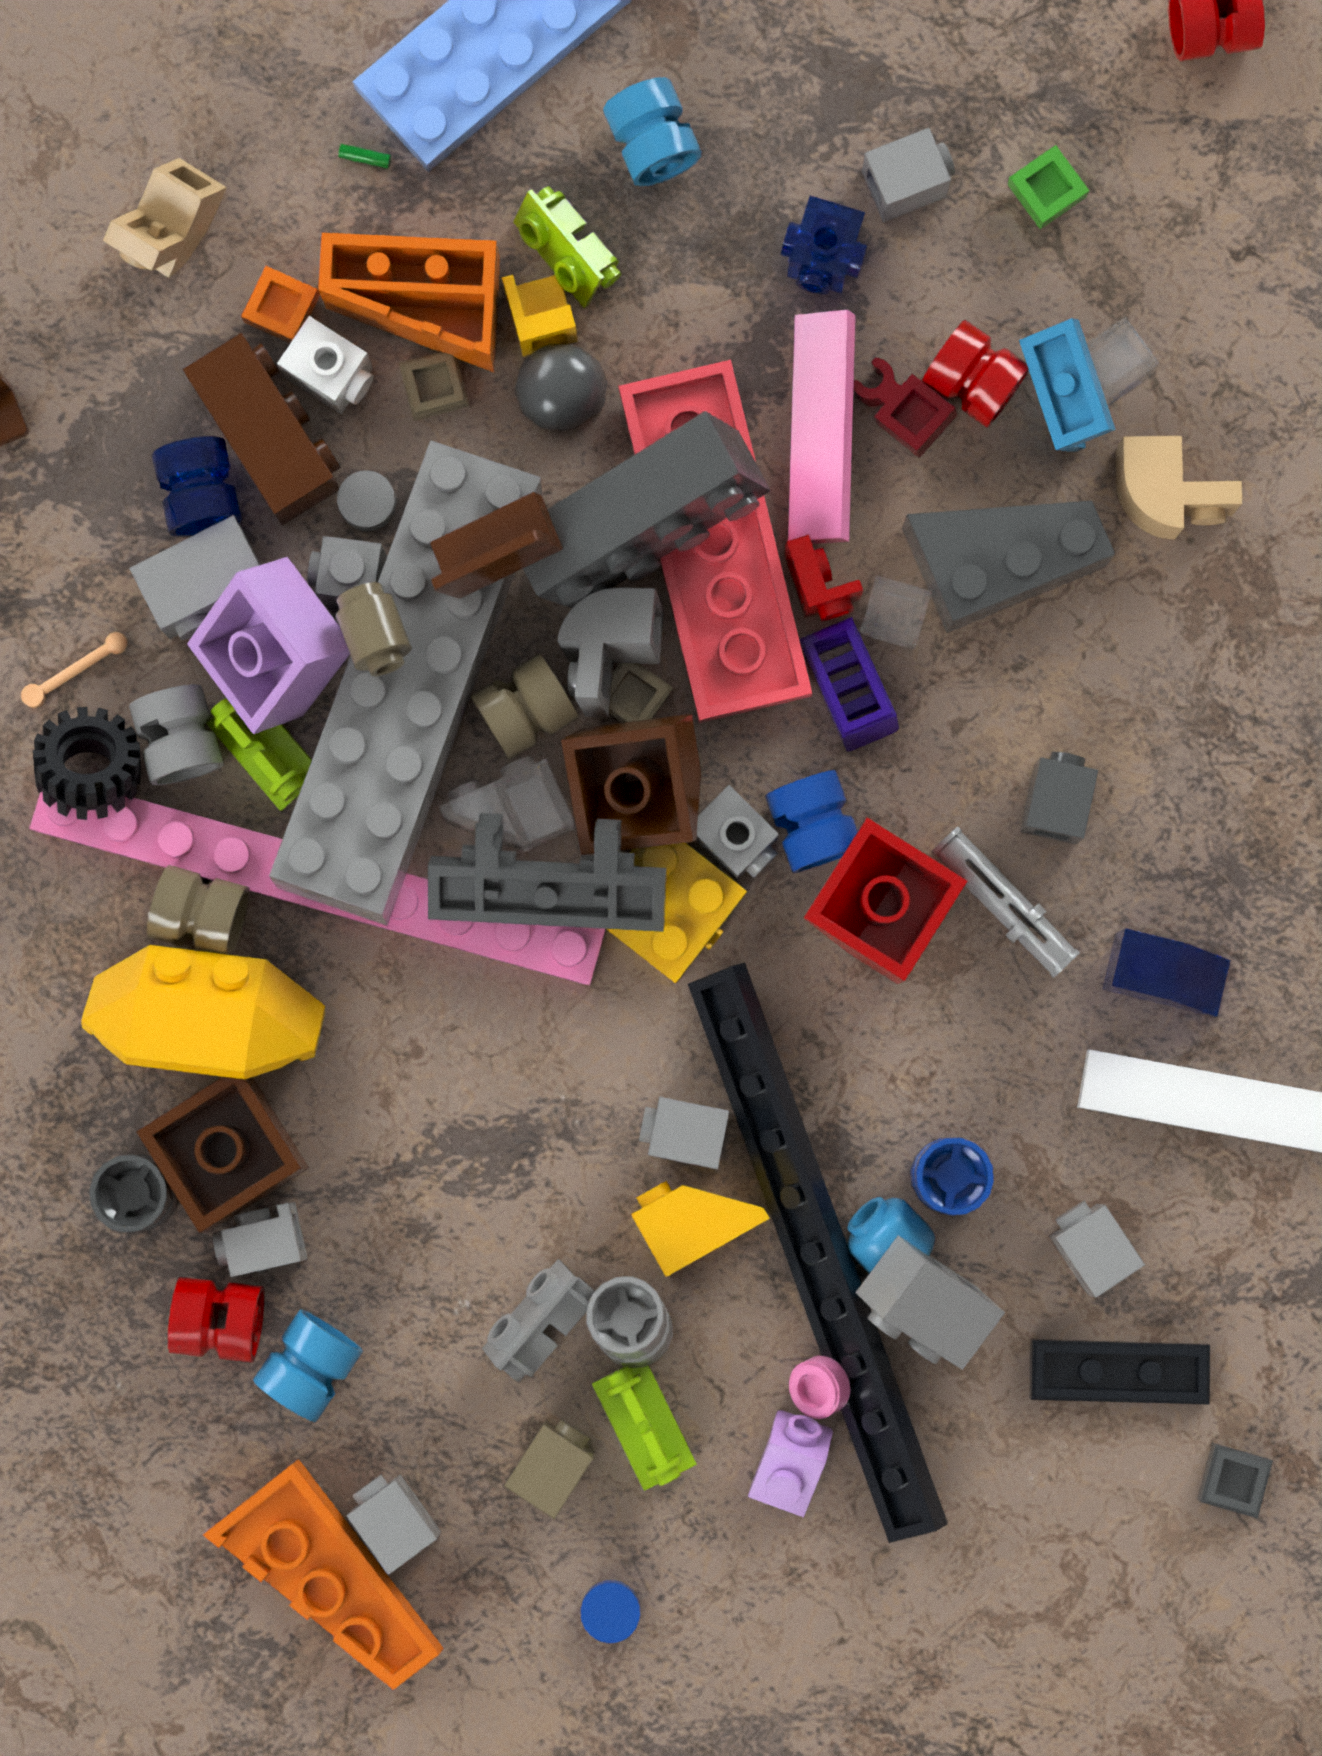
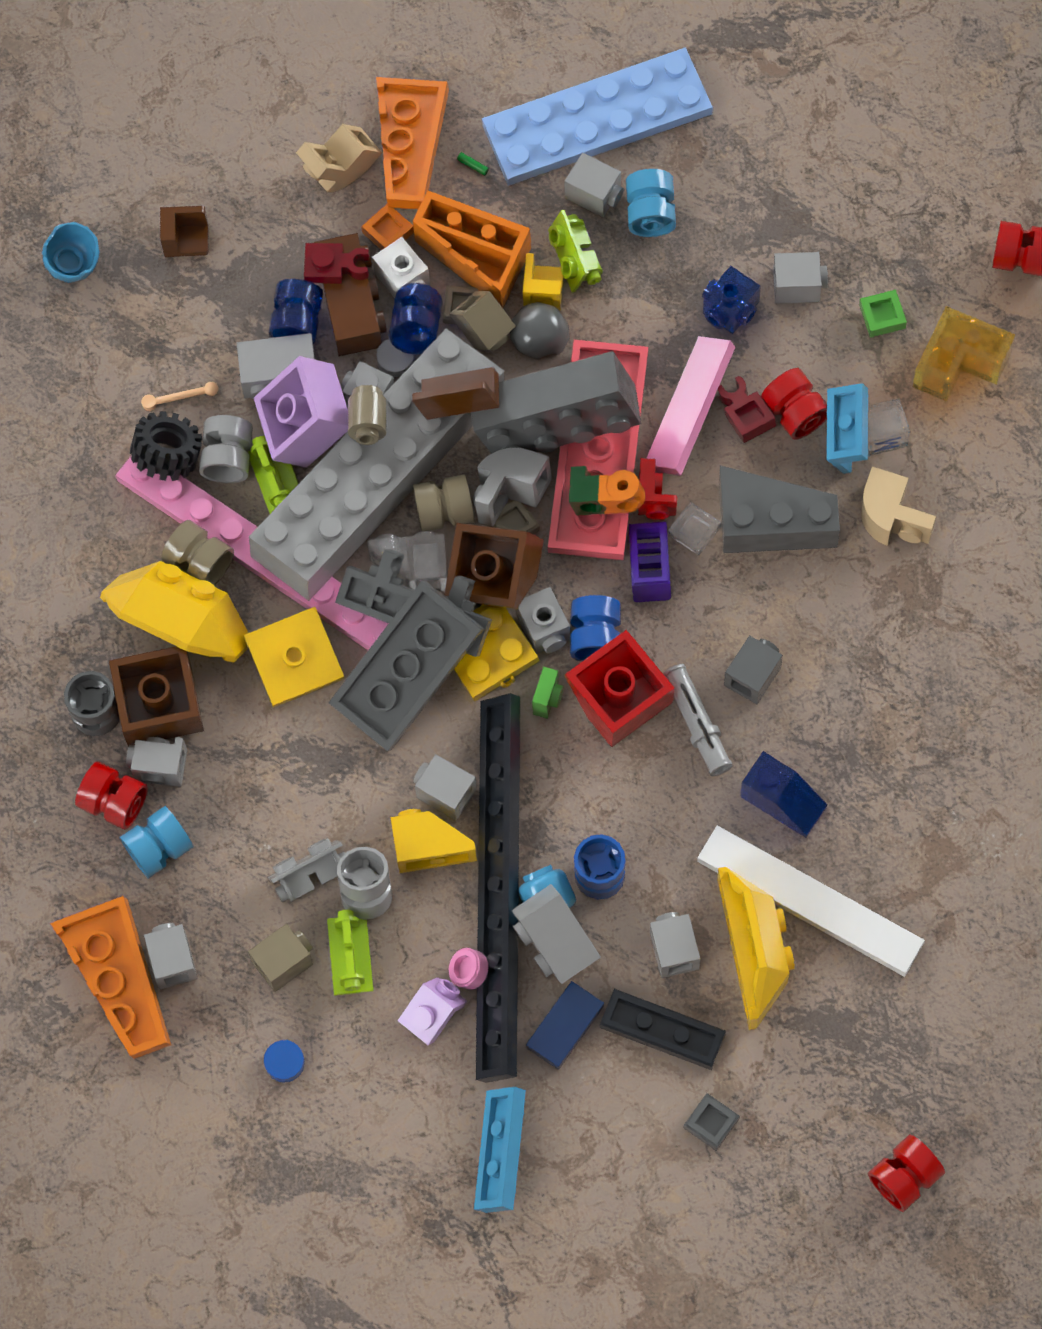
camera: 20 degrees right, 15 degrees down
none -> yellow plate [244,607,344,708]
none -> dark red plate [304,243,370,284]
none -> dark grey plate [328,581,485,751]
none -> orange wing [376,77,449,209]
none -> clear blue wheel [388,283,443,355]
none -> dark tan brick [449,291,516,351]
none -> dark azure plate [474,1087,526,1213]
none -> dark blue tile [526,981,604,1070]
none -> bright green plate [532,667,564,719]
none -> light grey brick [564,152,624,217]
none -> leg [569,466,645,515]
none -> yellow wedge [717,867,795,1030]
none -> clear yellow brick [913,306,1016,401]

